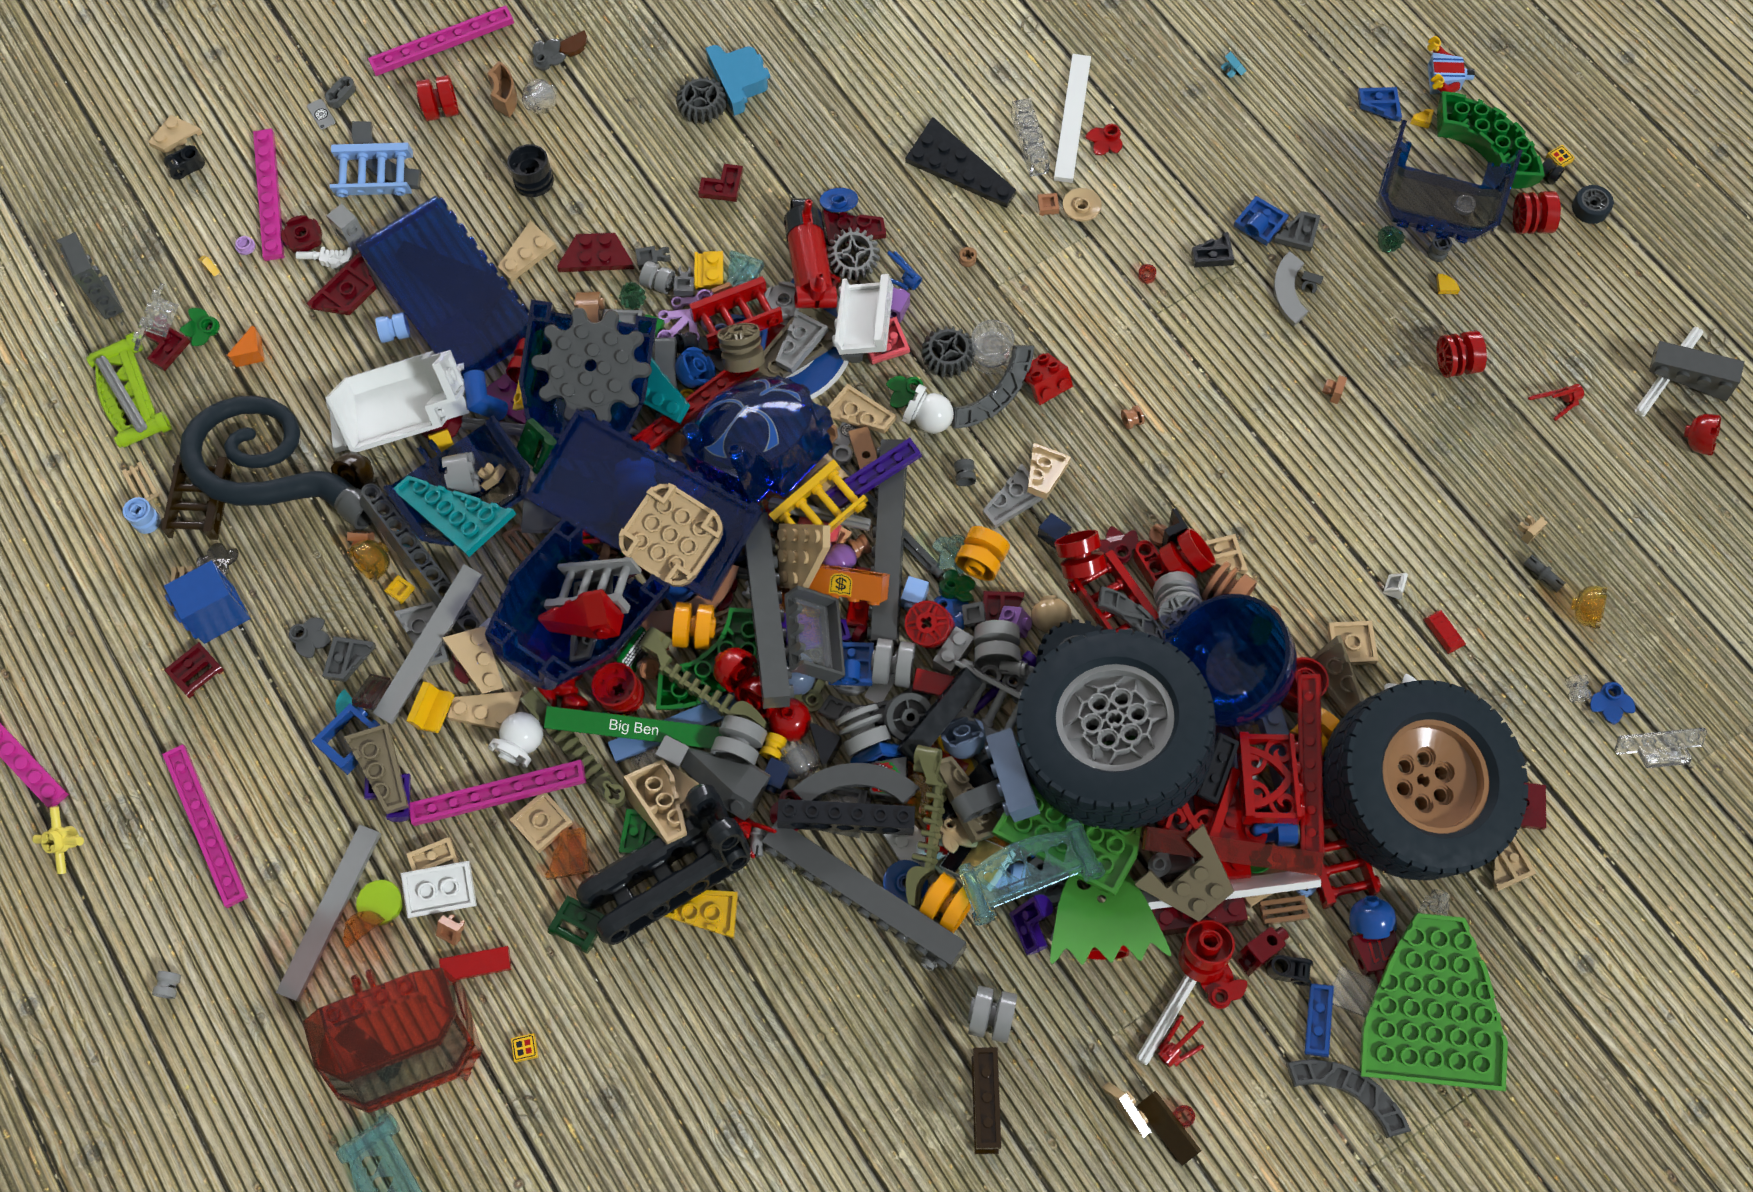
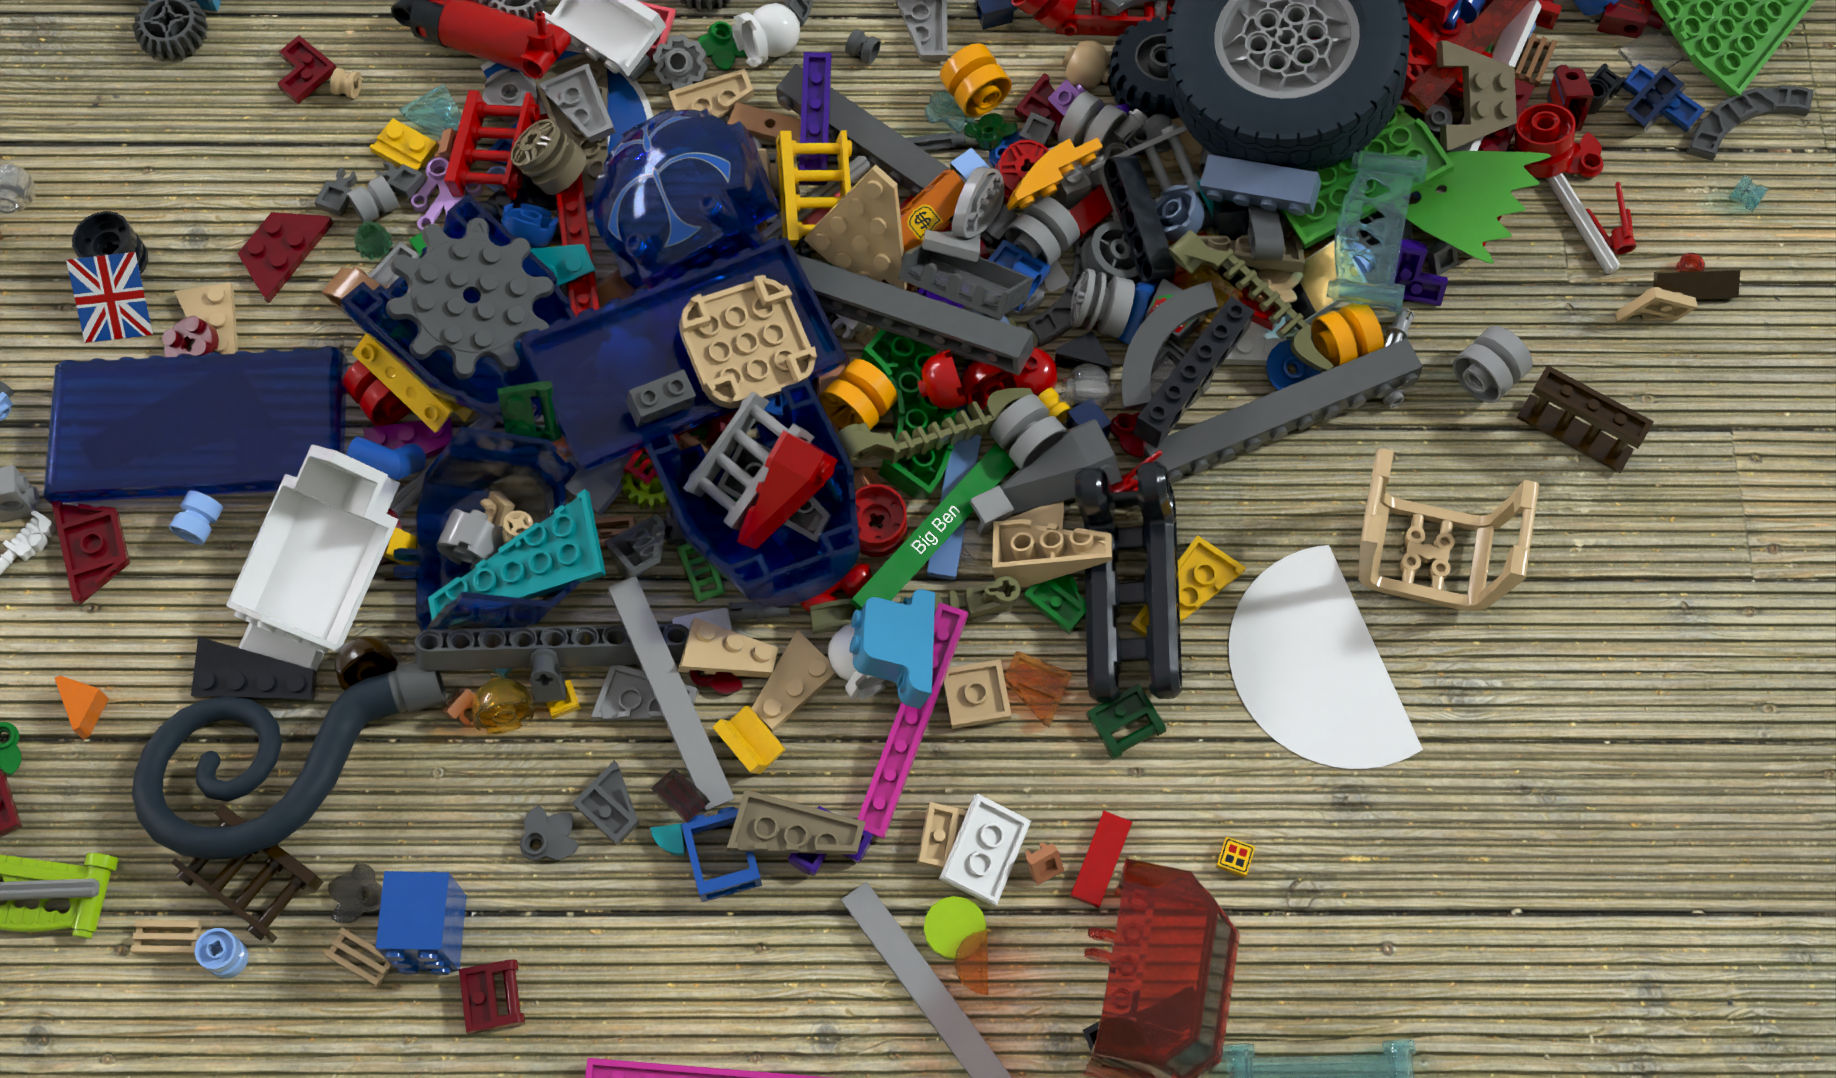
camera: 60 degrees left, 0 degrees up
none -> sticker [66,252,153,343]
none -> plate [162,316,219,374]
none -> black wing [191,637,317,701]
none -> tan wheel [330,68,362,99]
none -> tan wheel [502,511,533,544]
none -> dark grey piece [530,648,566,704]
none -> dark grey wedge [604,515,666,579]
none -> dark grey brick [625,369,696,428]
none -> light grey plant [653,35,708,89]
none -> dark azure brick [849,589,935,709]
none -> light grey tile [922,229,981,262]
none -> light grey piece [952,167,1005,238]
none -> light orange slope [1006,137,1103,210]
none -> white sticker [1228,545,1423,769]
none -> tan windscreen [1358,448,1539,611]
none -> light grey axle [1384,307,1415,347]
none -> dark blue brick [1624,67,1685,131]
none -> clear light blue wheel [1729,174,1769,212]

